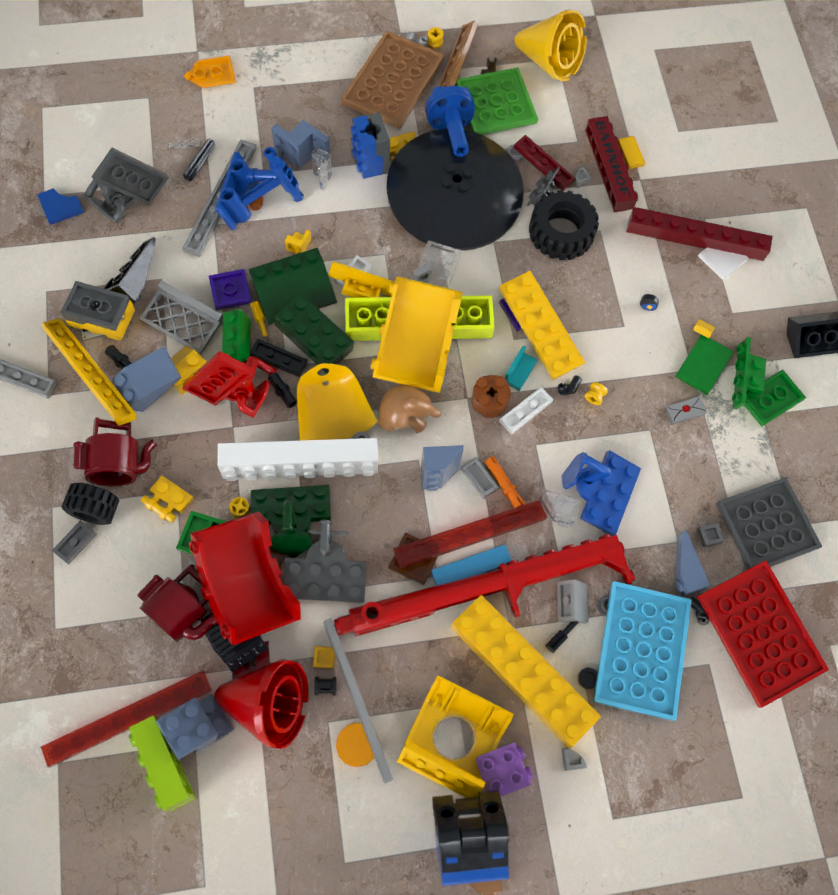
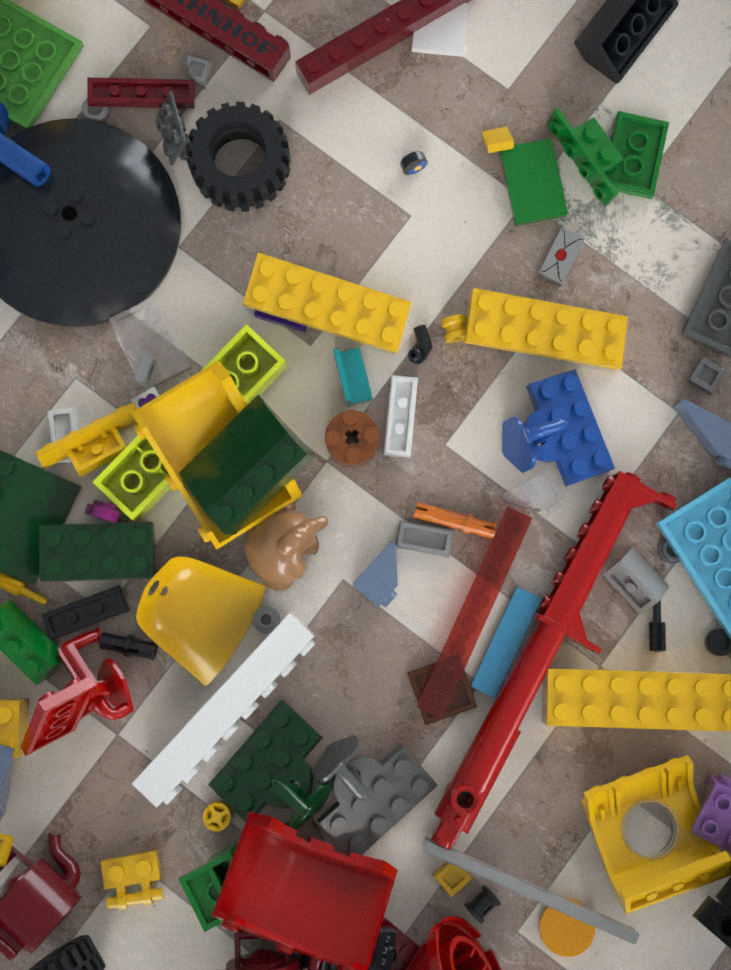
camera: 40 degrees left, 15 degrees up
none -> magenta plate [84,500,120,523]
none -> dark green slope [179,395,315,535]
none -> yellow plate [464,288,628,370]

